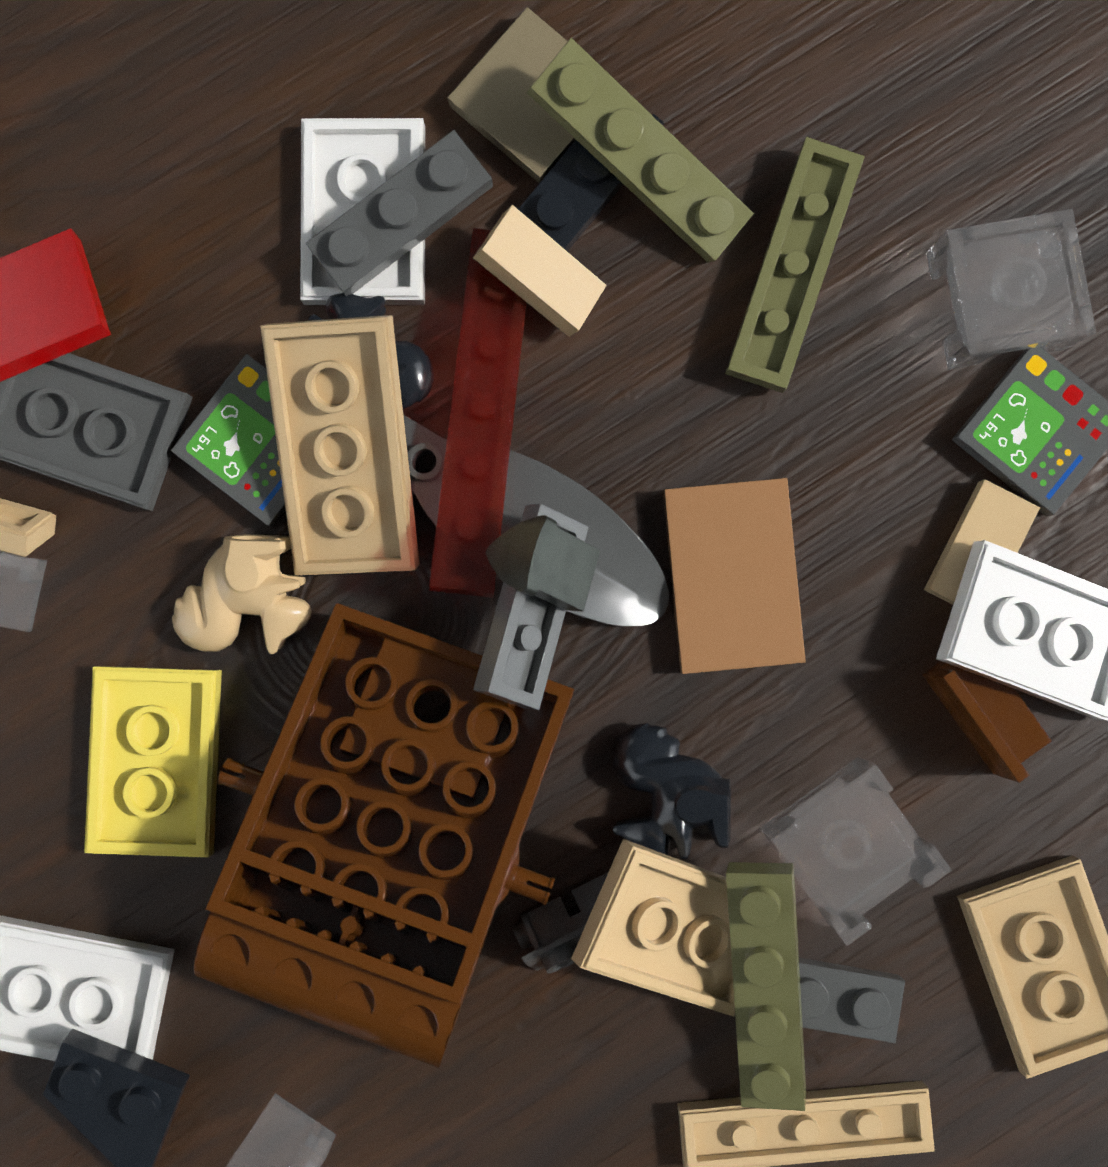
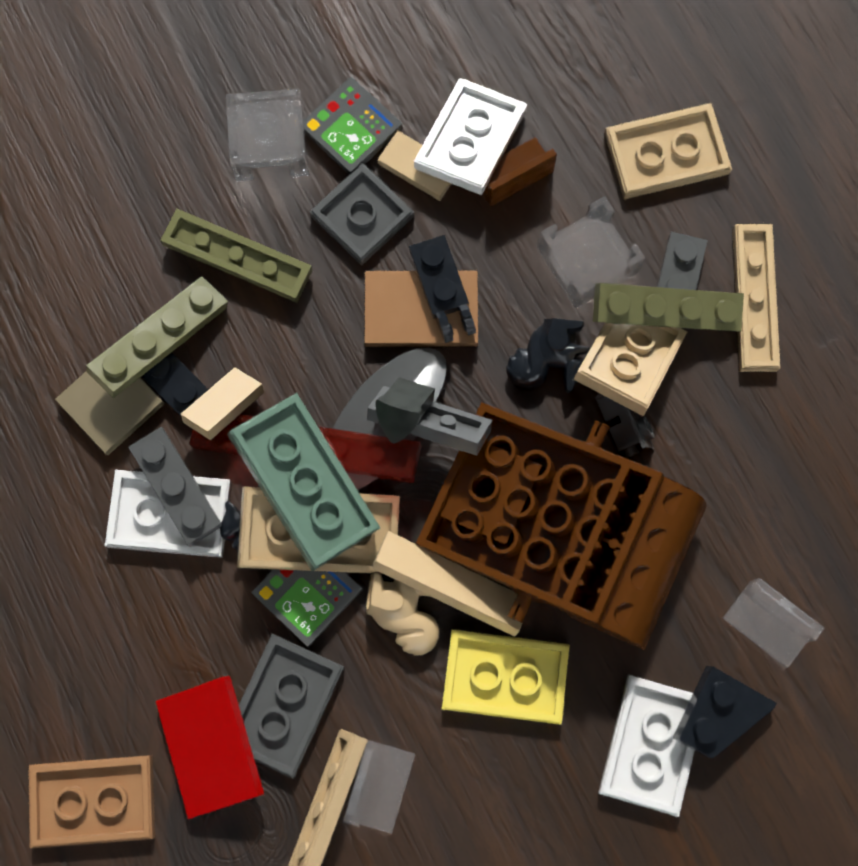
camera: 85 degrees left, 10 degrees down
none -> sand green tile [227,393,381,571]
none -> dark grey tile [310,163,414,266]
none -> tan tile [372,531,522,637]
none -> black hinge [409,235,476,343]

